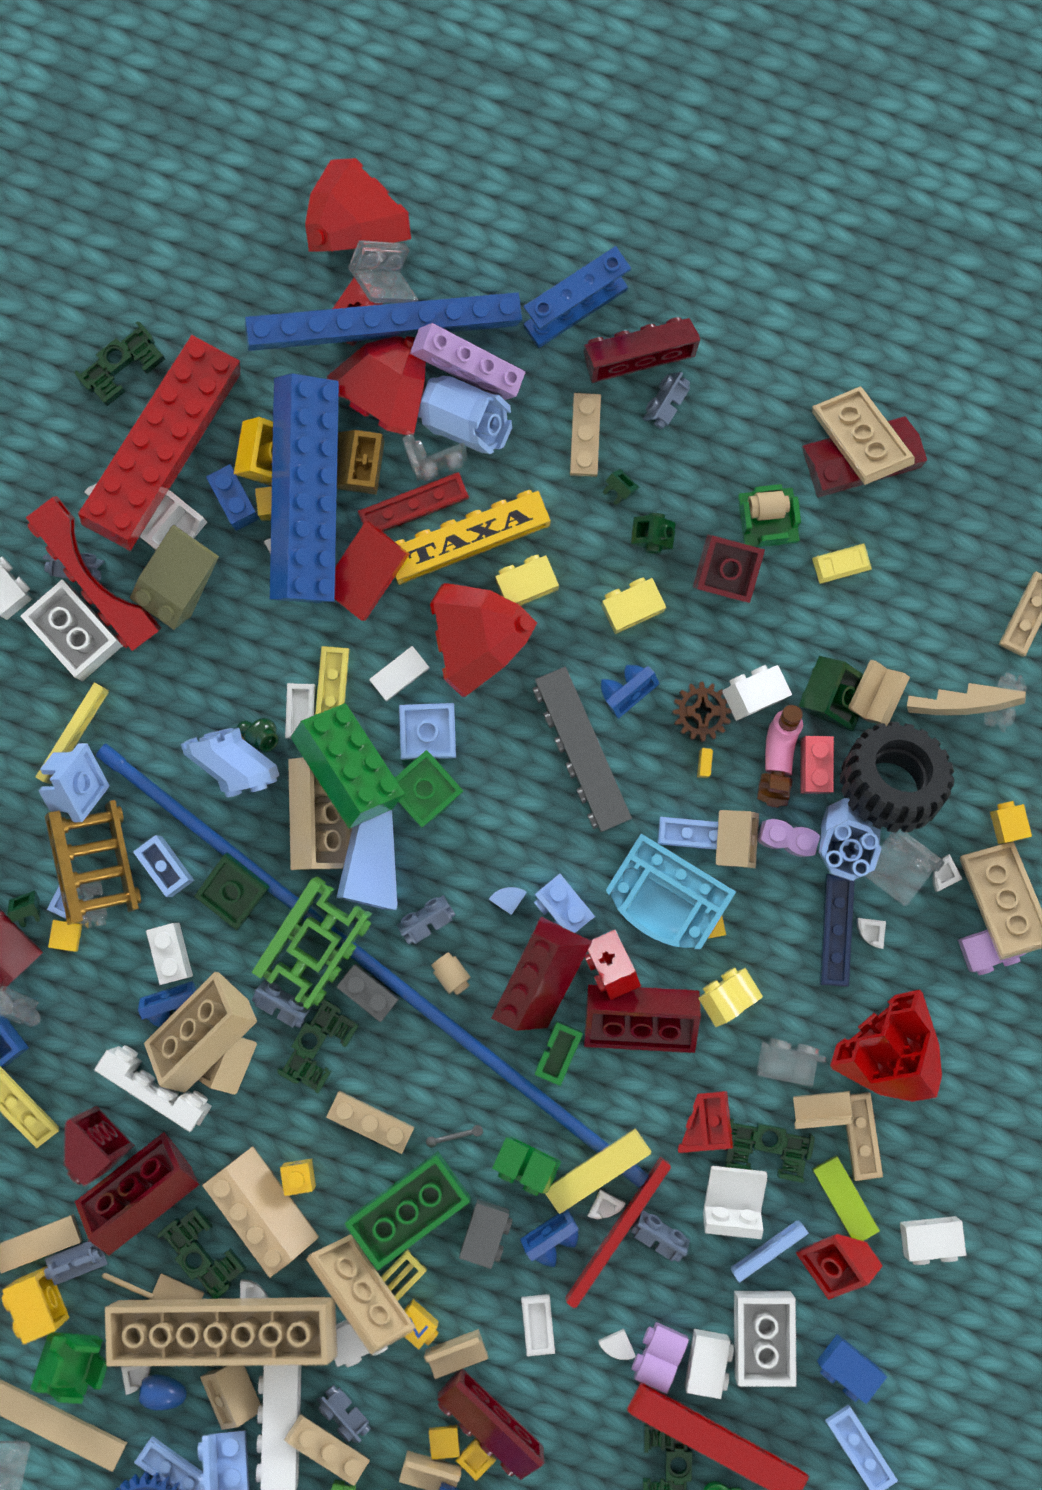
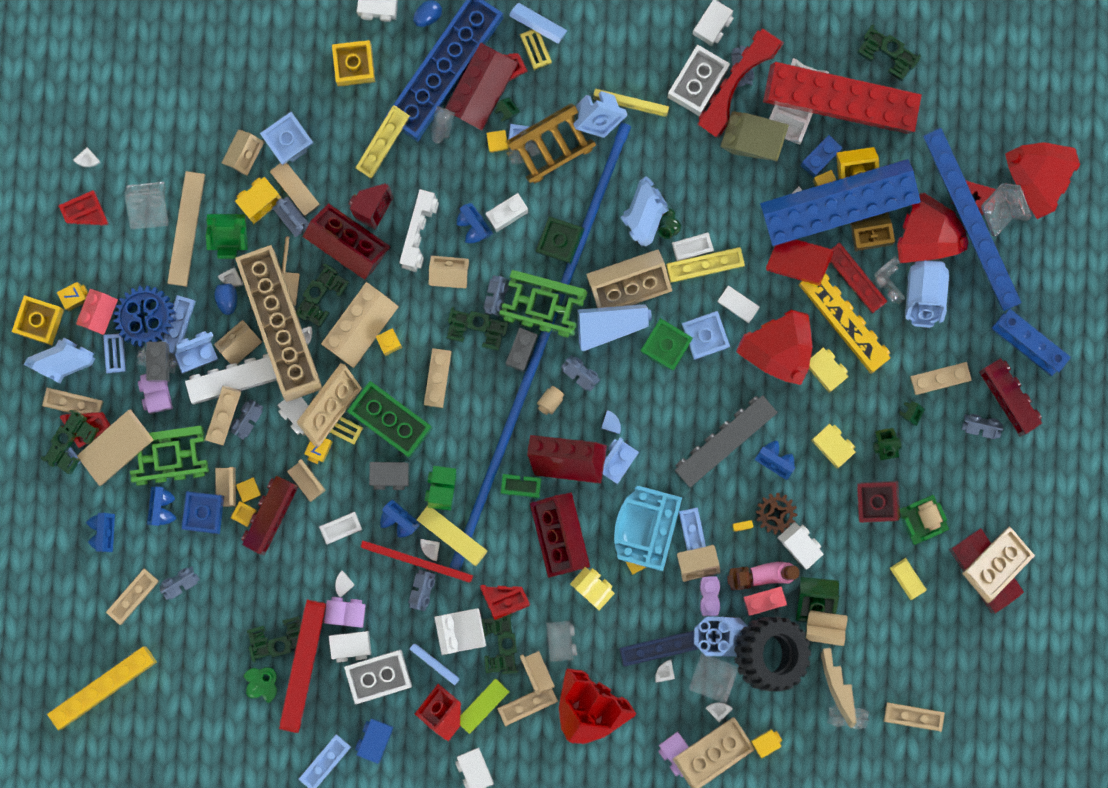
camera: 80 degrees right, 0 degrees up
light blue brick [133,835,195,897] -> none
tan slope [144,972,257,1093] -> none
green brick [290,703,405,829] -> none
lavender brick [410,323,525,400] -> none
dark grey hinge [426,1125,483,1148] -> none
brick [585,930,641,1000] -> none

